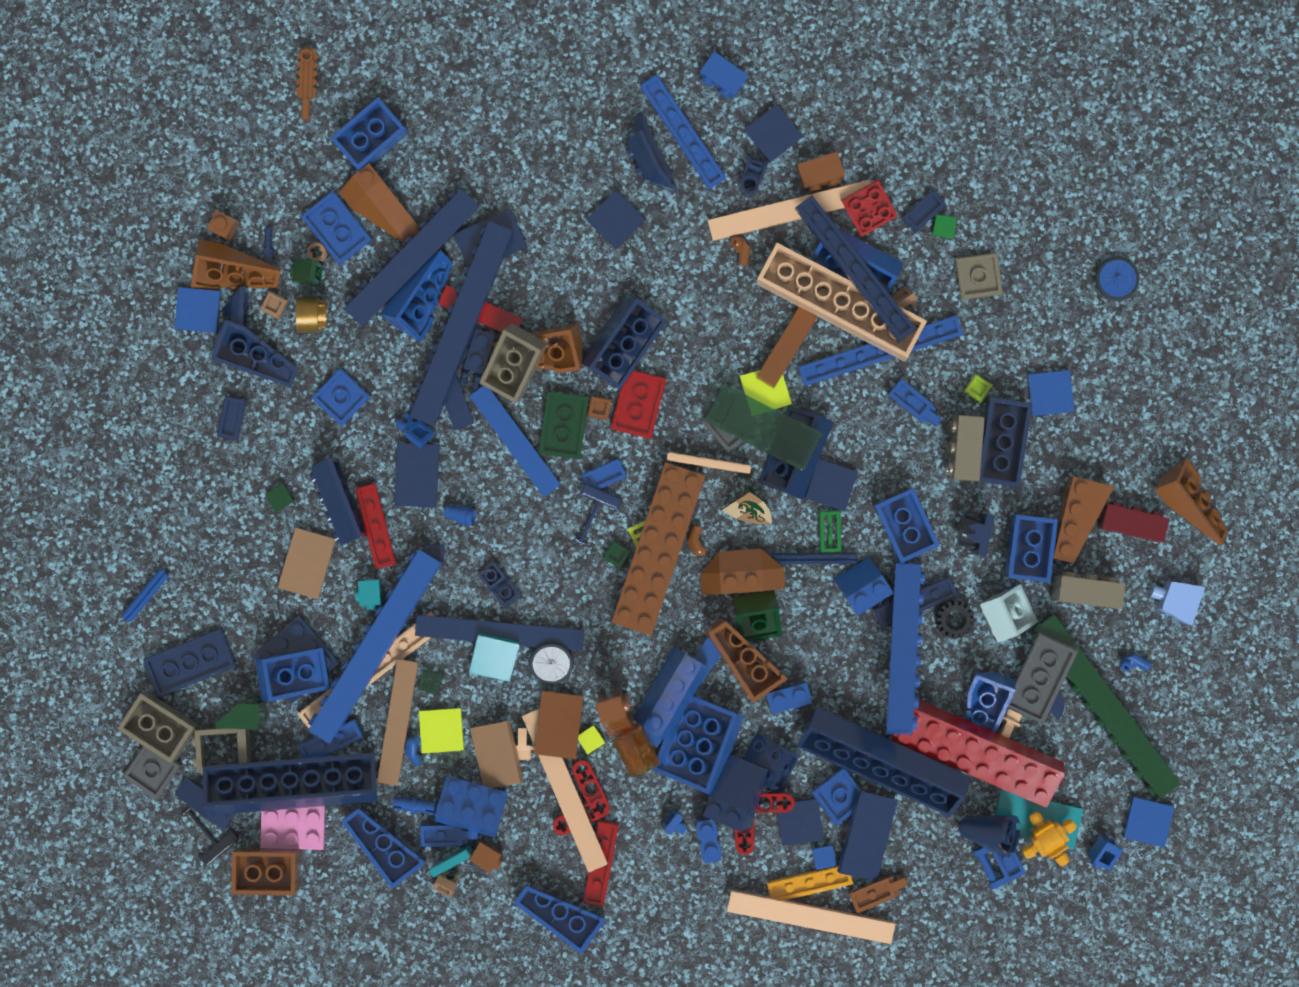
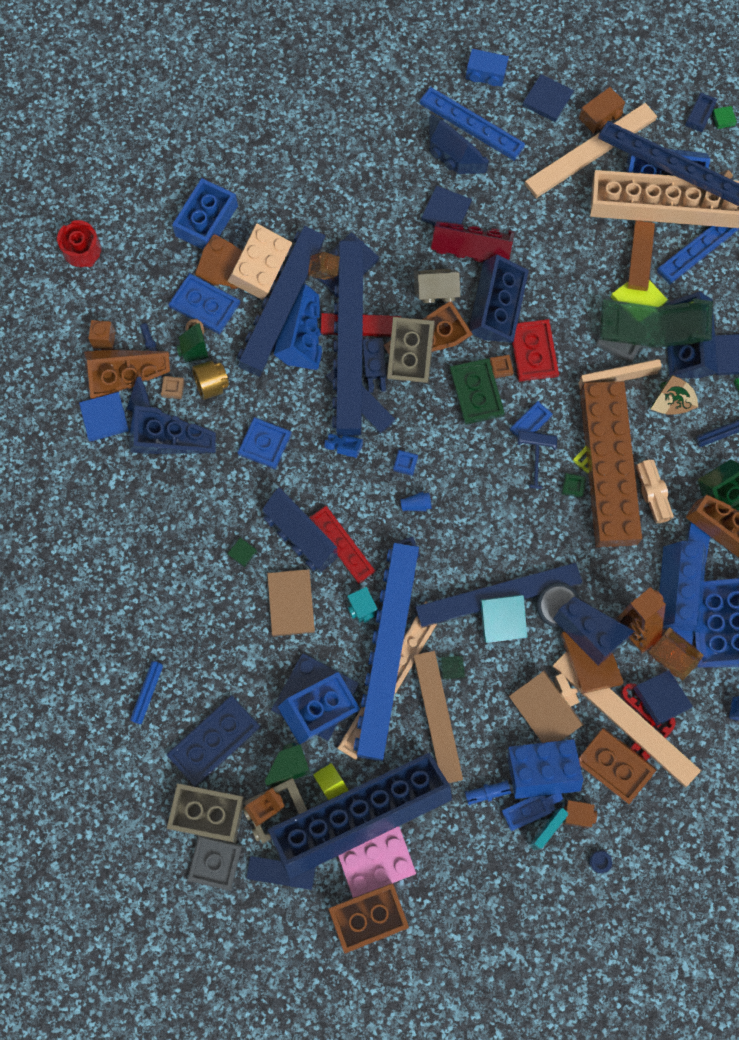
camera: 20 degrees left, 15 degrees down
black piece [182,806,239,866] -> none
dark blue tile [217,396,247,441] -> none
dark orange piece [295,45,320,120] -> none
blue tile [298,718,364,758] -> none
blue wedge [341,807,426,889] -> none
dark blue tile [394,443,440,508] -> none
blue arm [405,735,424,767] -> none
neon yellow tile [419,708,464,753] -> none
medium nougat tile [432,870,459,898] -> none
blue tile [469,386,561,497] -> none
dark blue slope [477,561,522,609] -> none
blue wedge [513,884,607,954] -> none
neon yellow tile [578,725,605,754] -> none
red tile [583,820,619,907] -> none
dark orange arm [687,525,707,556] -> none
dark orange wedge [700,549,785,595] -> none
dark orange arm [730,236,751,266] -> none
dark blue piece [739,154,769,197] -> none
red tile [841,179,897,237] -> none
none -> red brick [57,220,101,267]
none -> light nougat brick [227,224,292,300]
none -> dark orange bracket [244,788,284,827]
none -> clear orange brick [308,252,340,280]
none -> neon yellow slope [313,763,349,800]
none -> blue tile [393,450,418,476]
none -> dark tan brick [414,268,460,303]
none -> dark red wedge [431,221,515,262]
none -> dark blue wedge [553,597,634,666]
none -> dark orange plate [579,727,657,804]
none -> dark blue tile [589,850,612,874]
none -> dark blue tile [633,670,693,726]
none -> light nougat piece [636,460,674,524]

